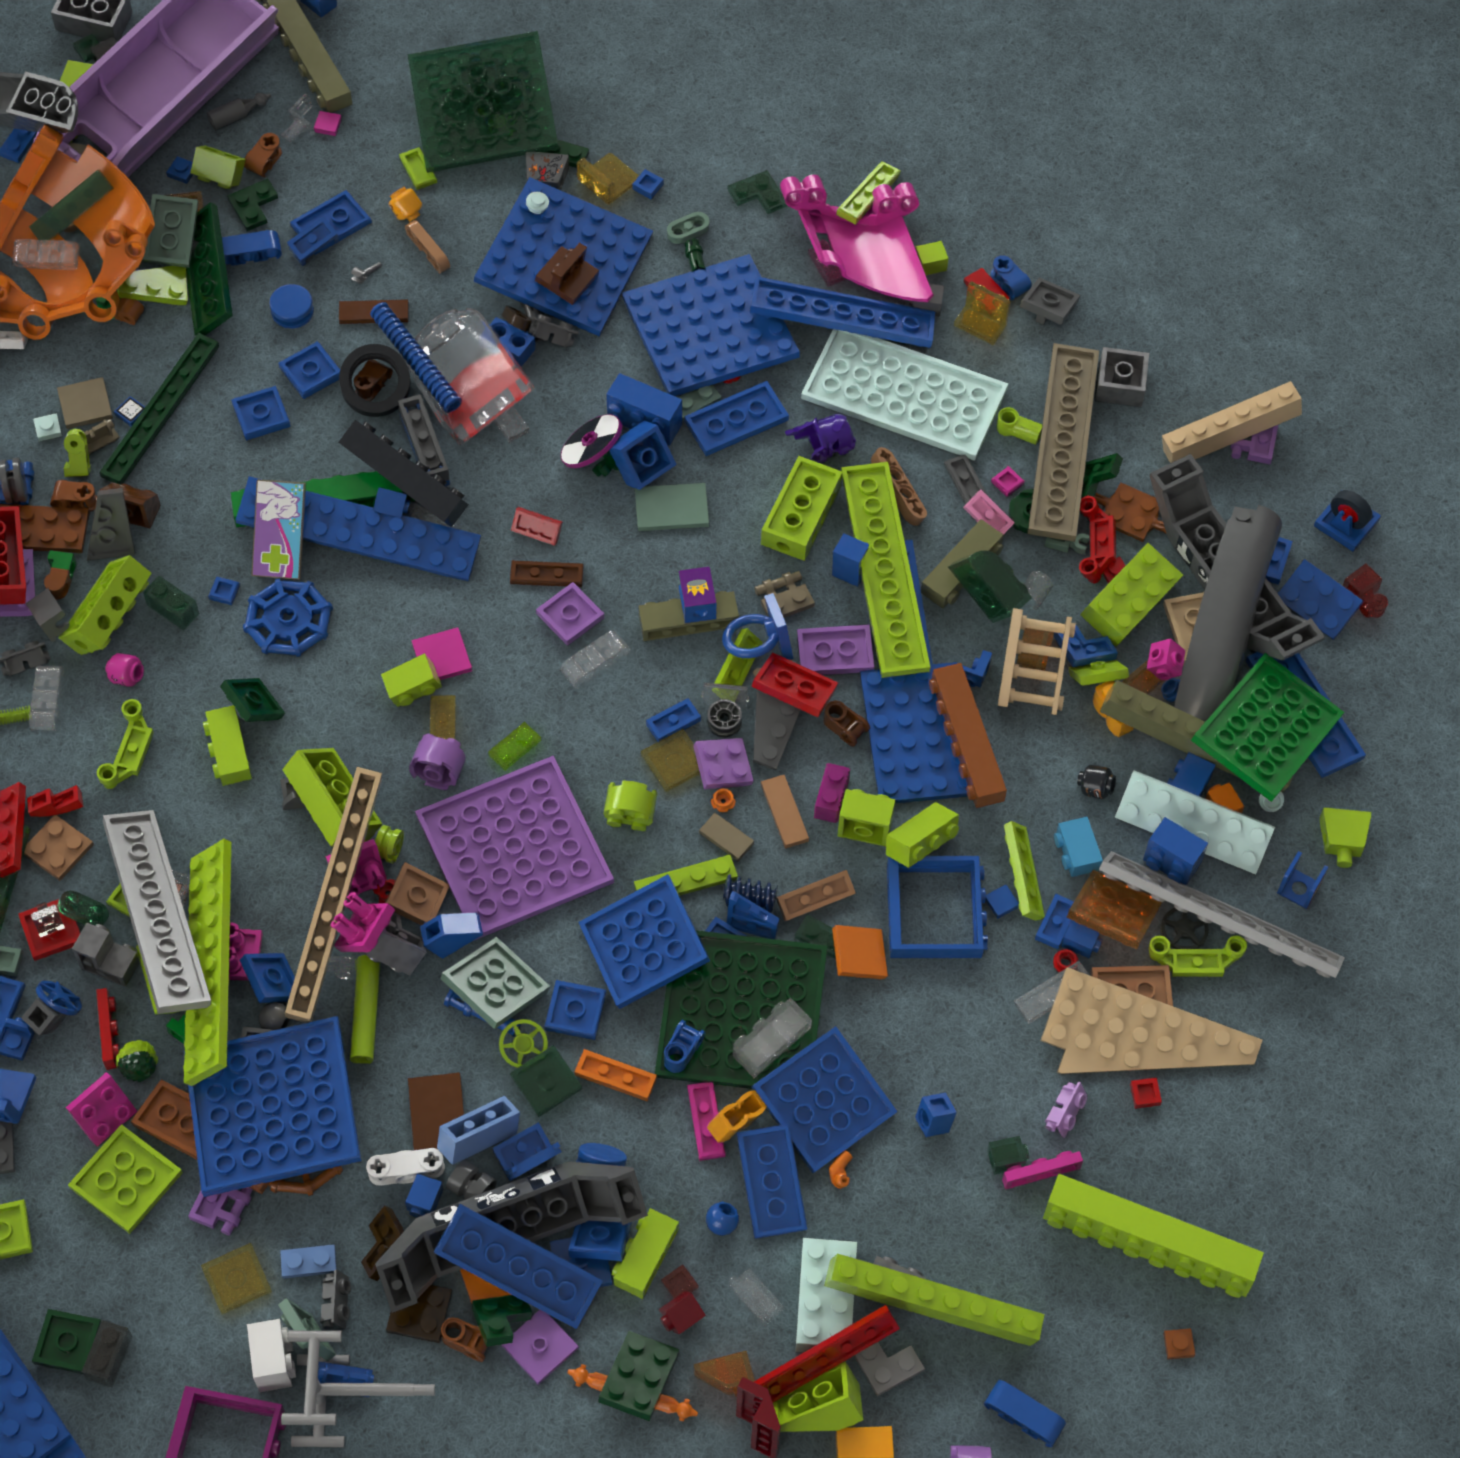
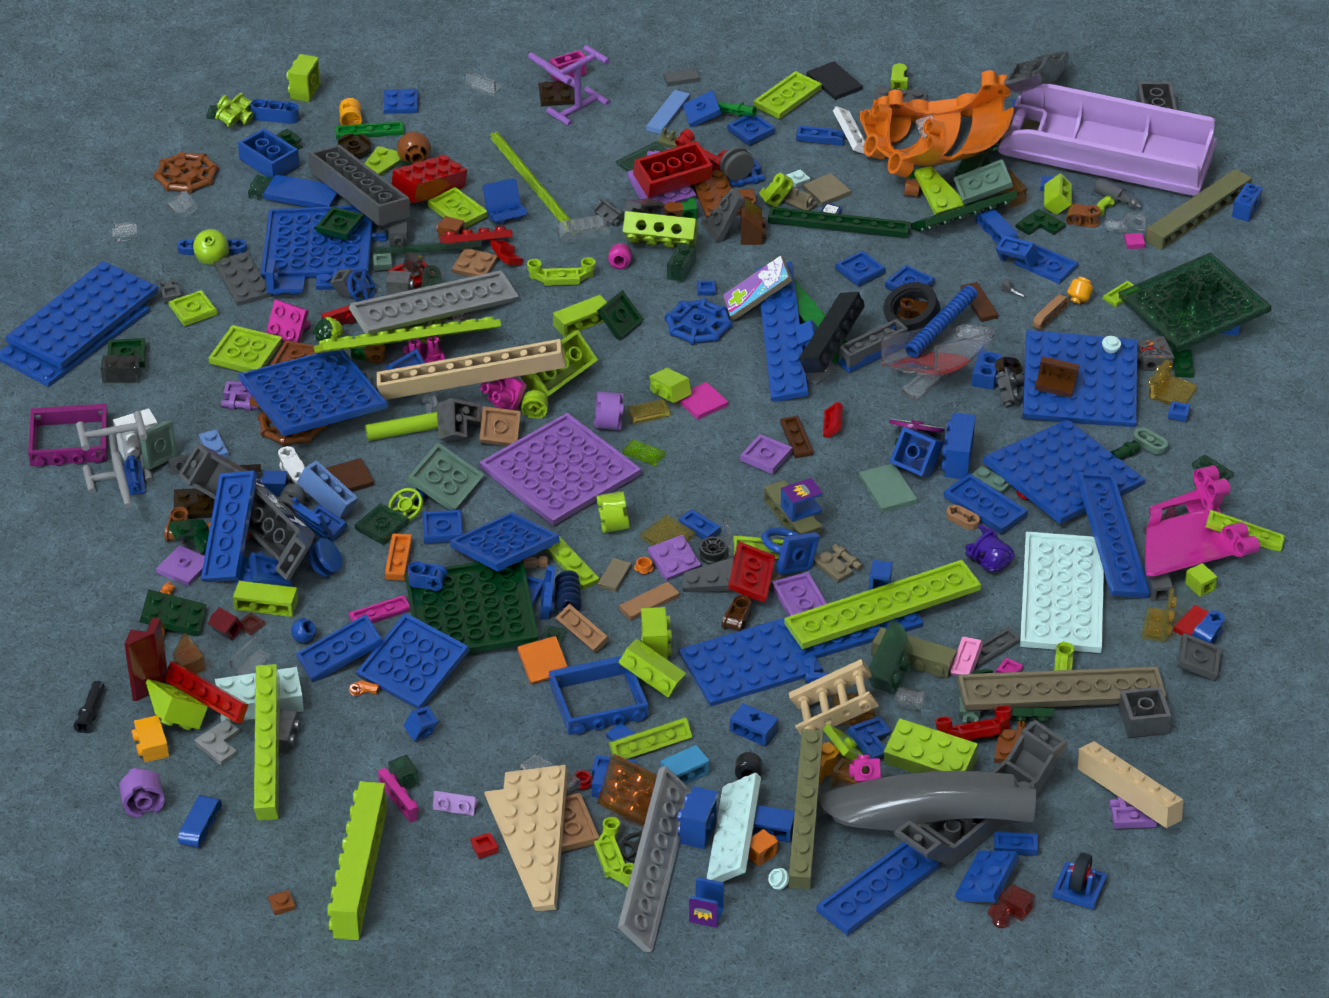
camera: 75 degrees right, 20 degrees down
clear green tile [29,170,114,245] -> none
clear yellow tile [201,1243,272,1315] -> none
blue head [269,284,314,329] -> none
dark pink plate [331,892,395,952] -> none
blue slope [420,912,483,959] -> none
clear beam [560,630,631,689] -> none
light orange brick [707,1090,767,1143] -> none
clear brick [733,998,812,1078] -> none
lime brick [761,456,842,561] -> none
magenta brick [814,763,850,823] -> none
medium nougat beam [871,447,927,526] -> none
dark orange brick [929,663,1007,808] -> none
green plate [1191,653,1345,802] -> none
lime torso [1319,808,1371,868] -> none
none -> blue brick [730,703,778,747]
none -> medium nougat beam [946,505,980,530]
none -> lime arm [1096,196,1115,216]

